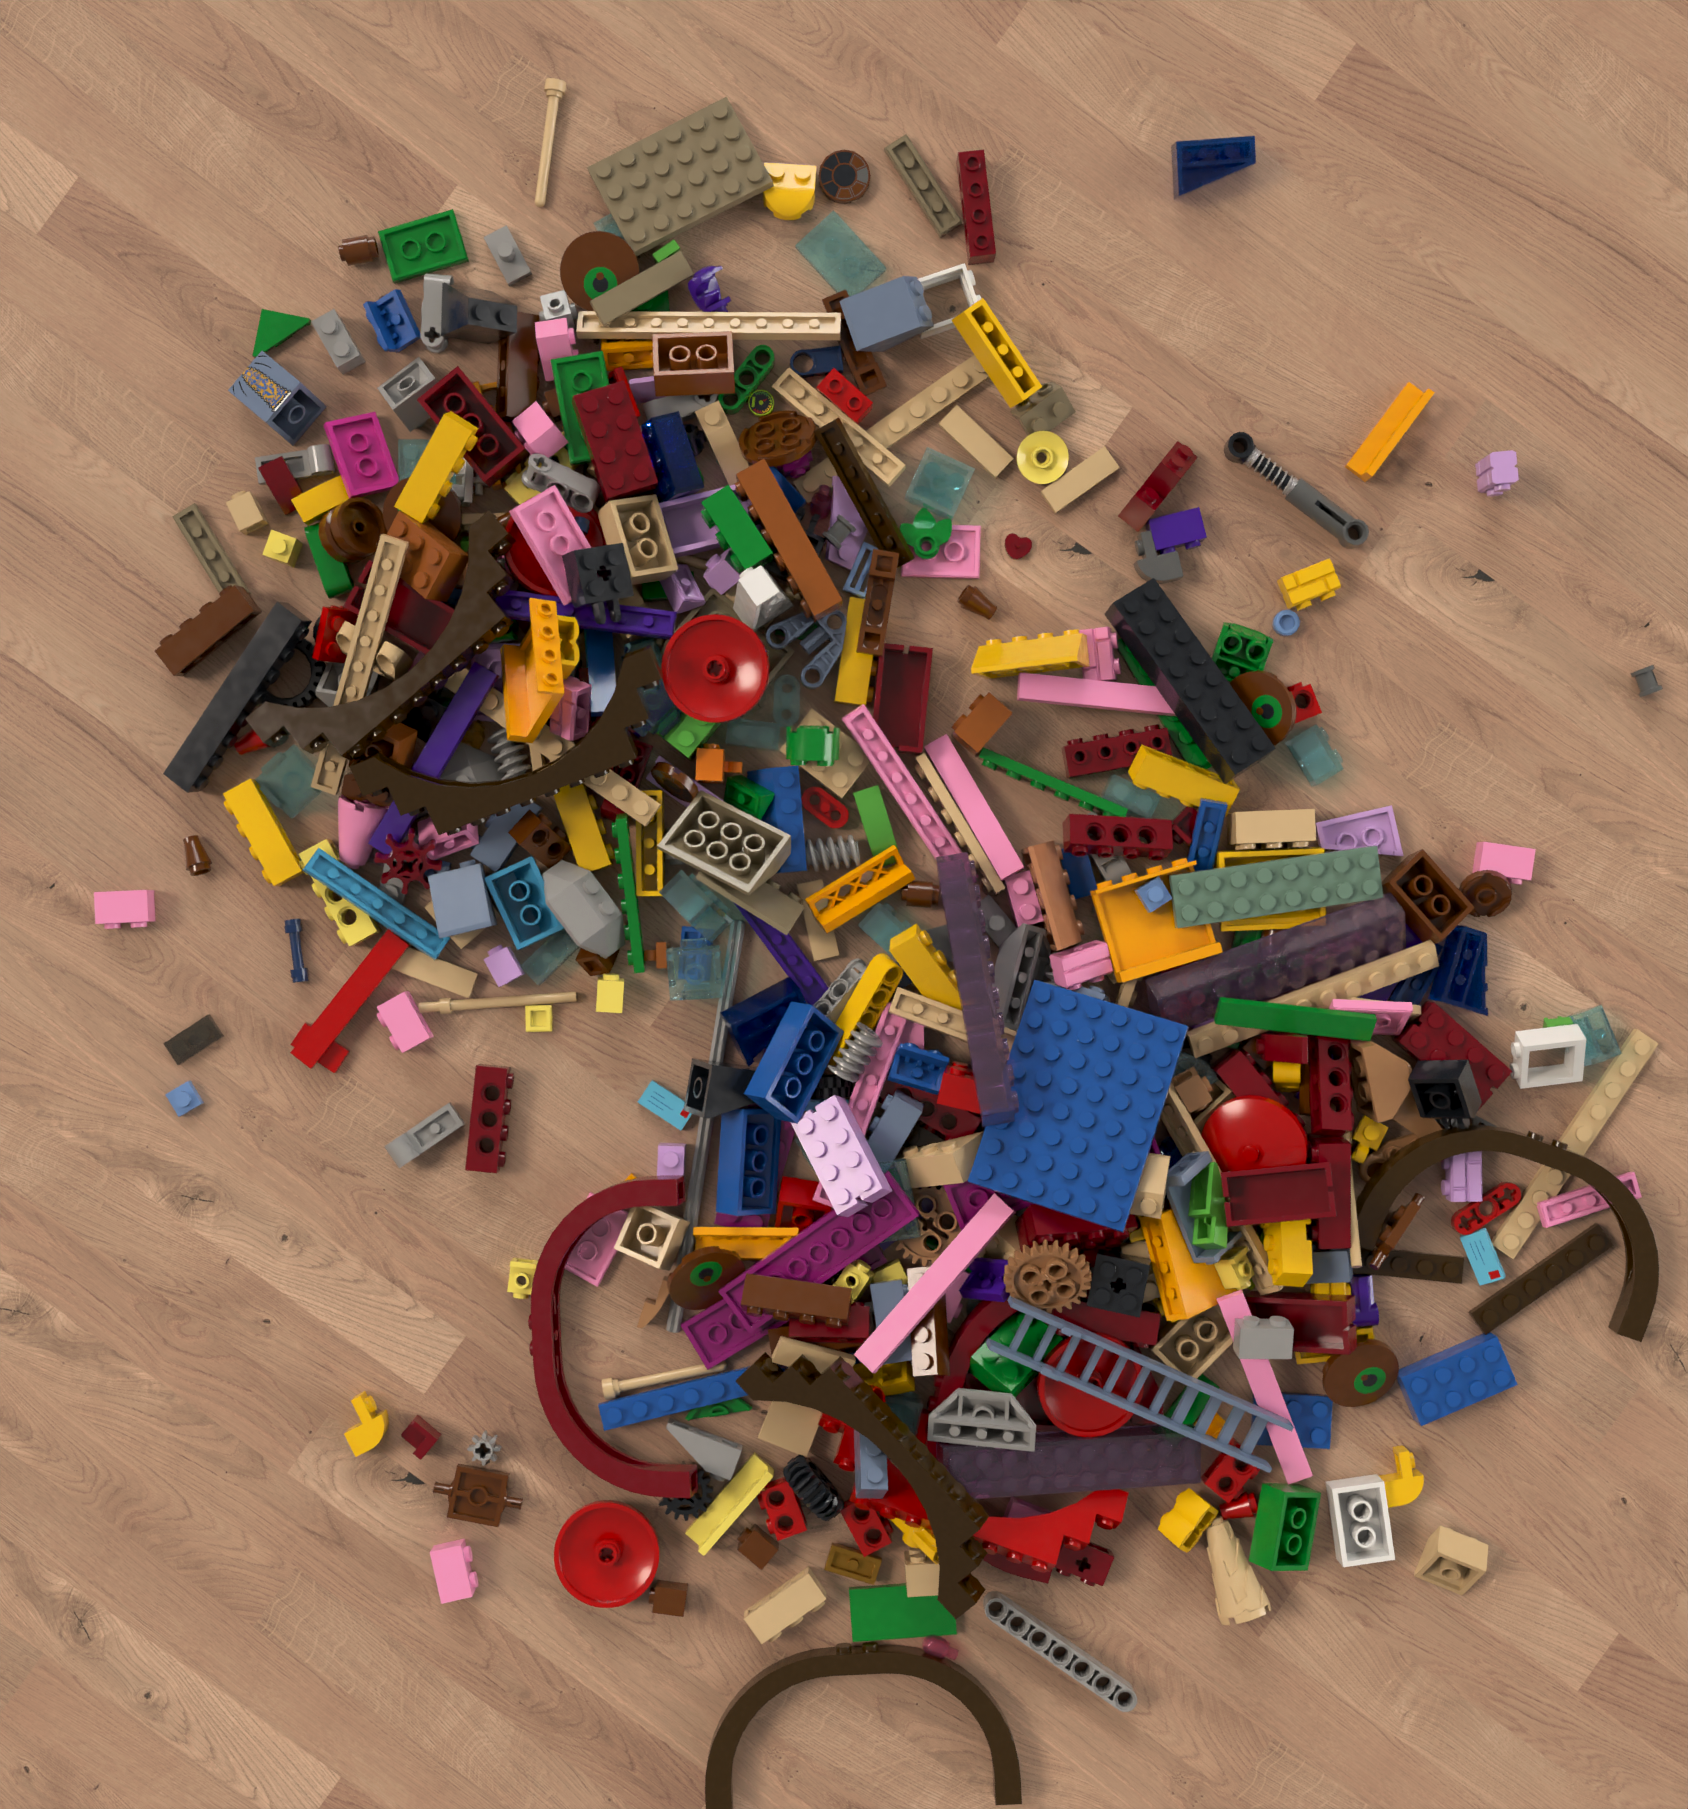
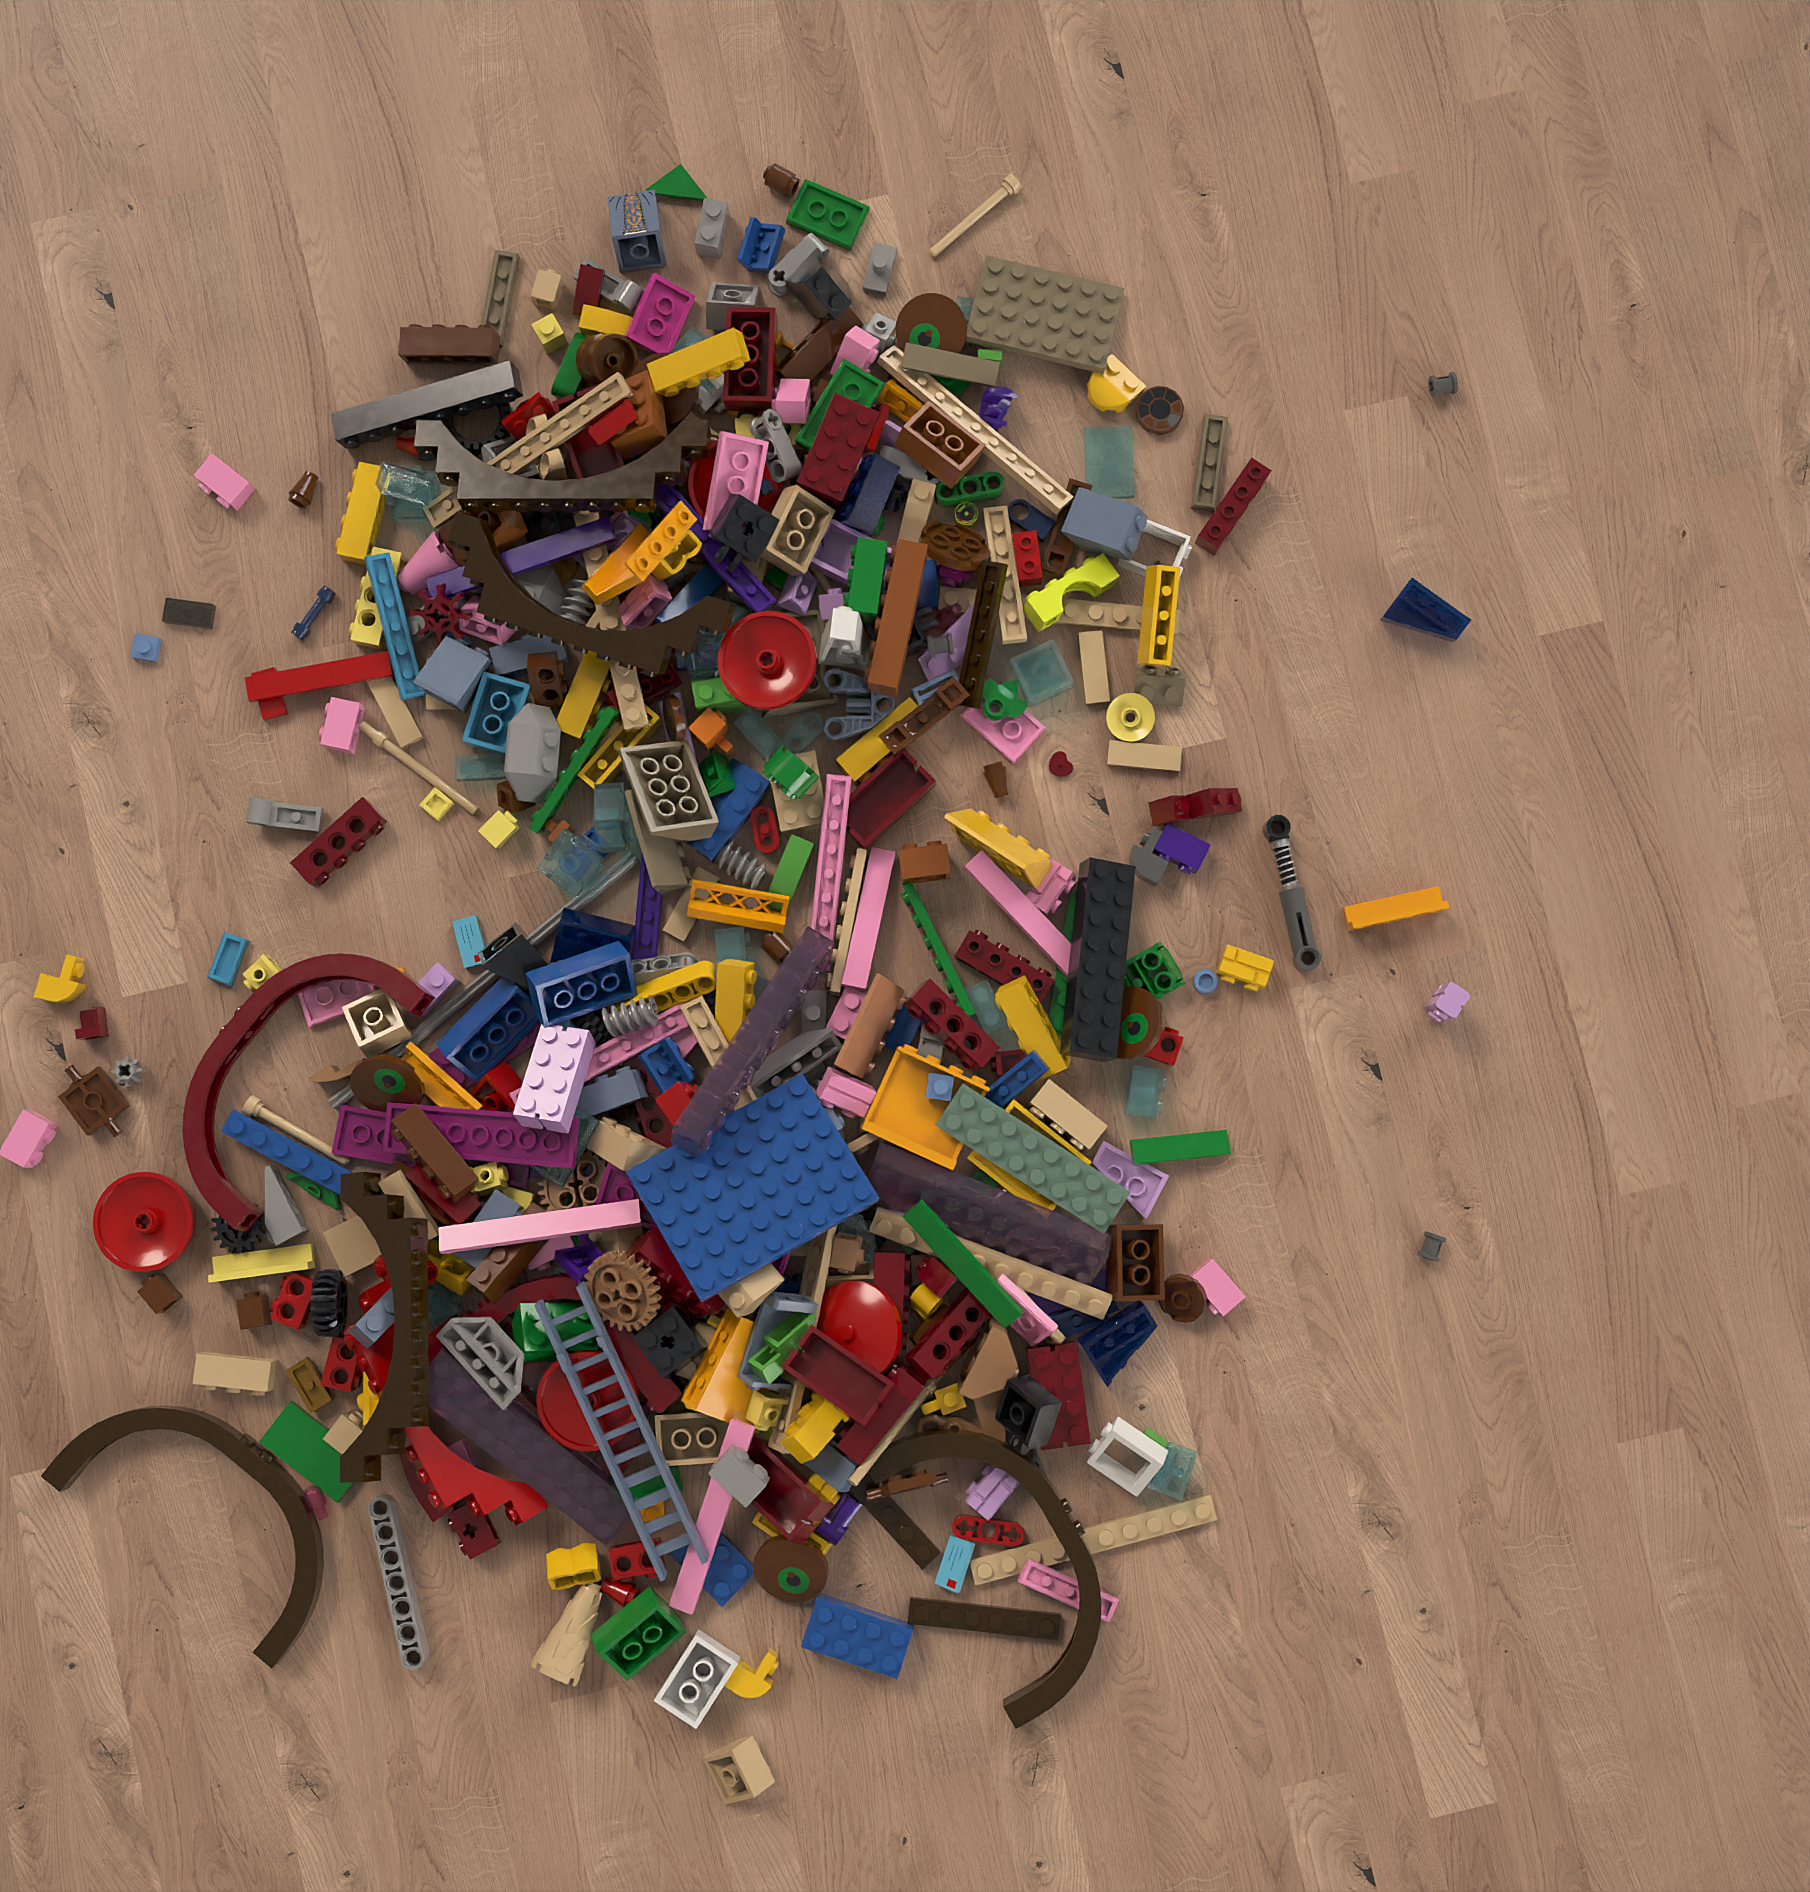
camera: 45 degrees right, 5 degrees down
lavender brick [483,945,525,987] -> none
none -> dark azure tile [207,932,250,986]
none -> clear light blue brick [375,462,435,506]
none -> red slope [588,398,637,445]
none -> neon yellow arch [1023,553,1120,632]
none -> green tile [1129,1130,1231,1166]

